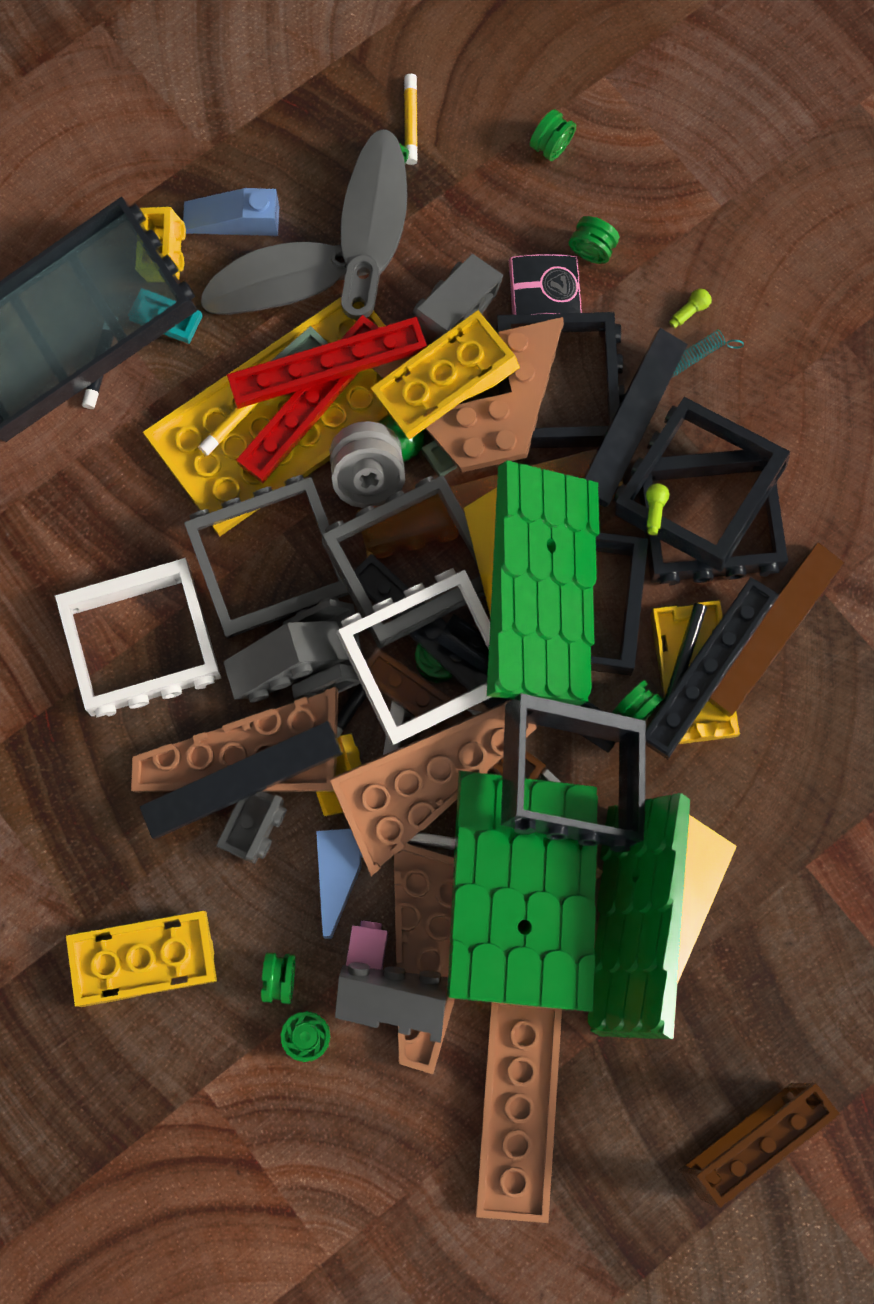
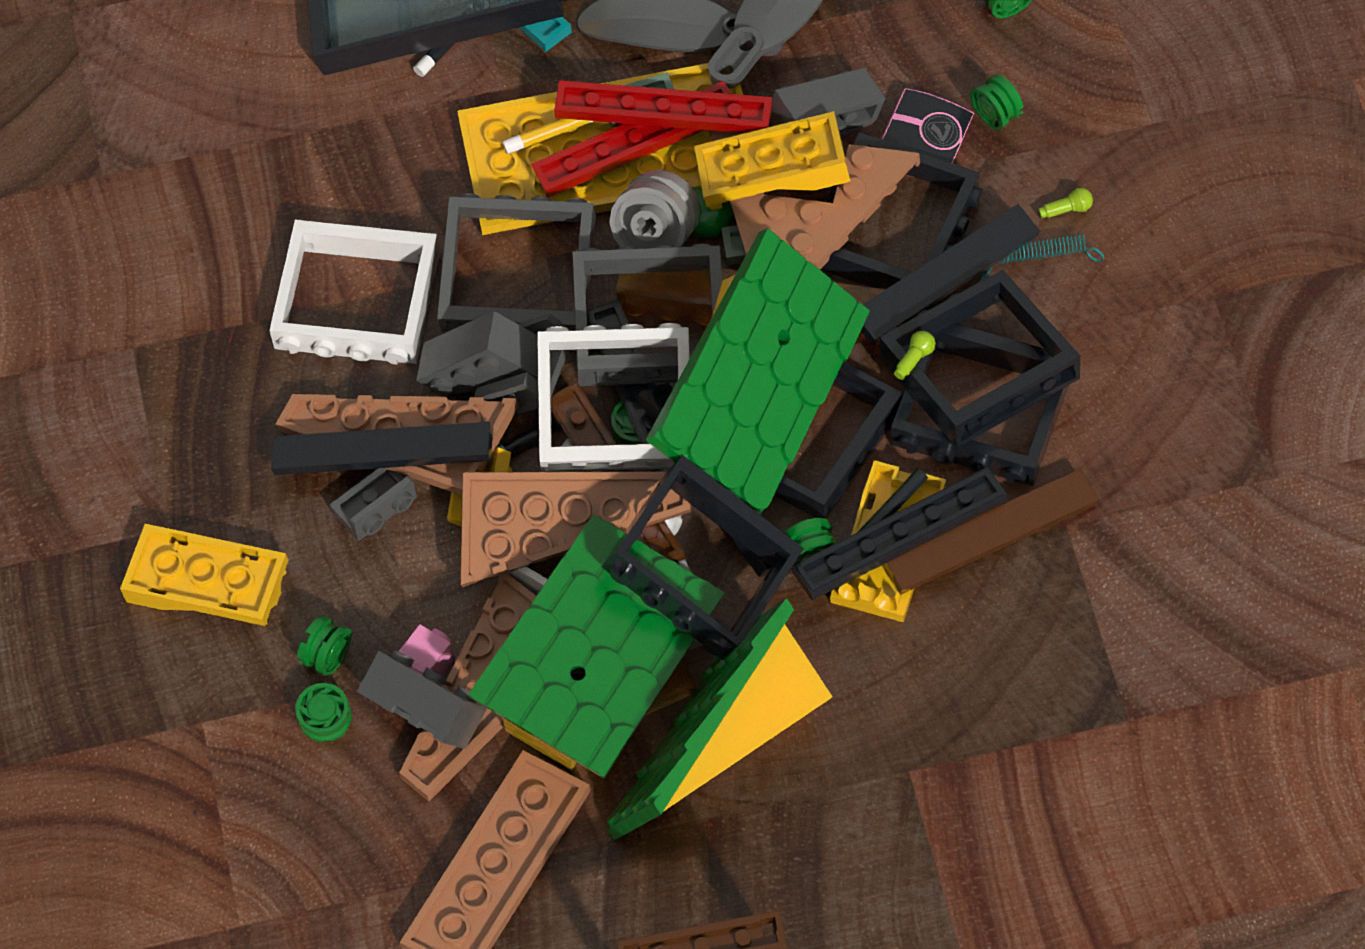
camera: 30 degrees right, 15 degrees down
medium blue slope [316,829,363,939] -> none

